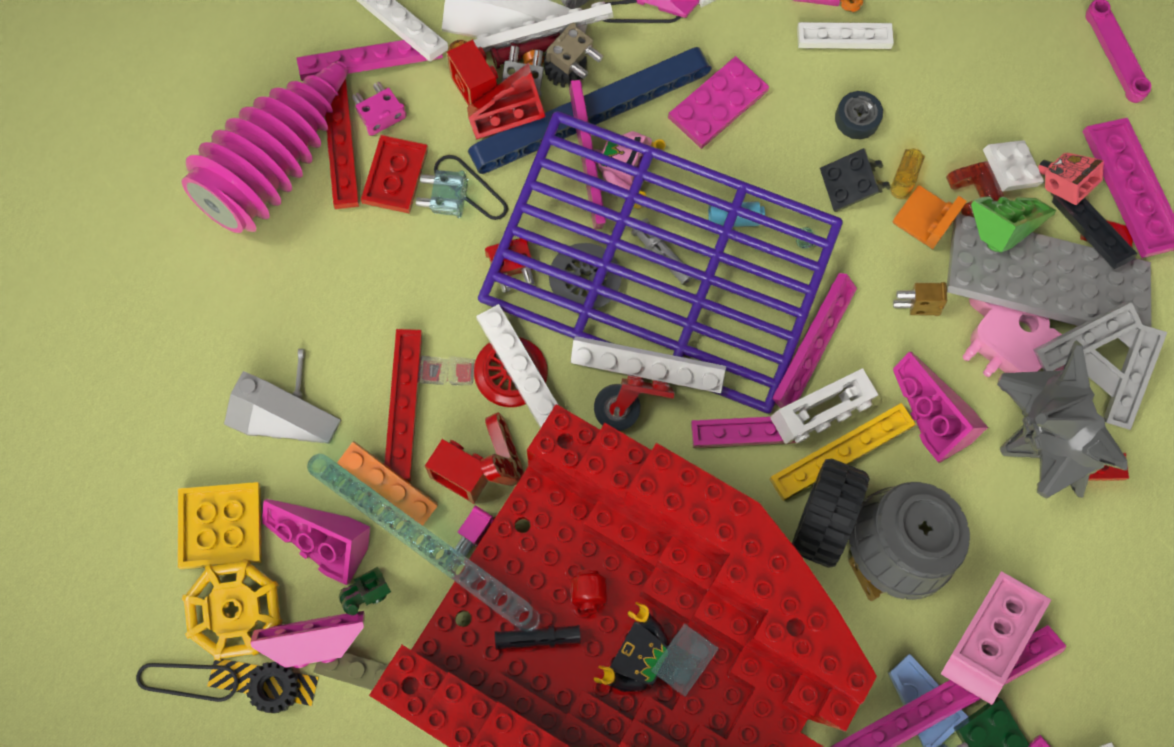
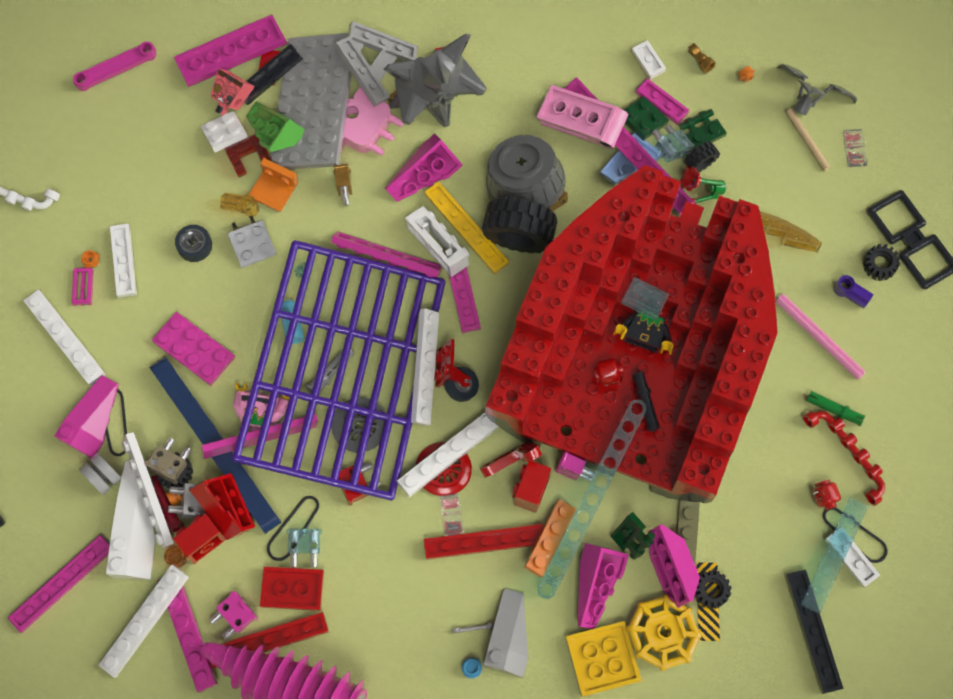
camera: 95 degrees left, 0 degrees up
black piece [136,663,238,702] -> none
none -> dark azure plate [462,658,482,679]

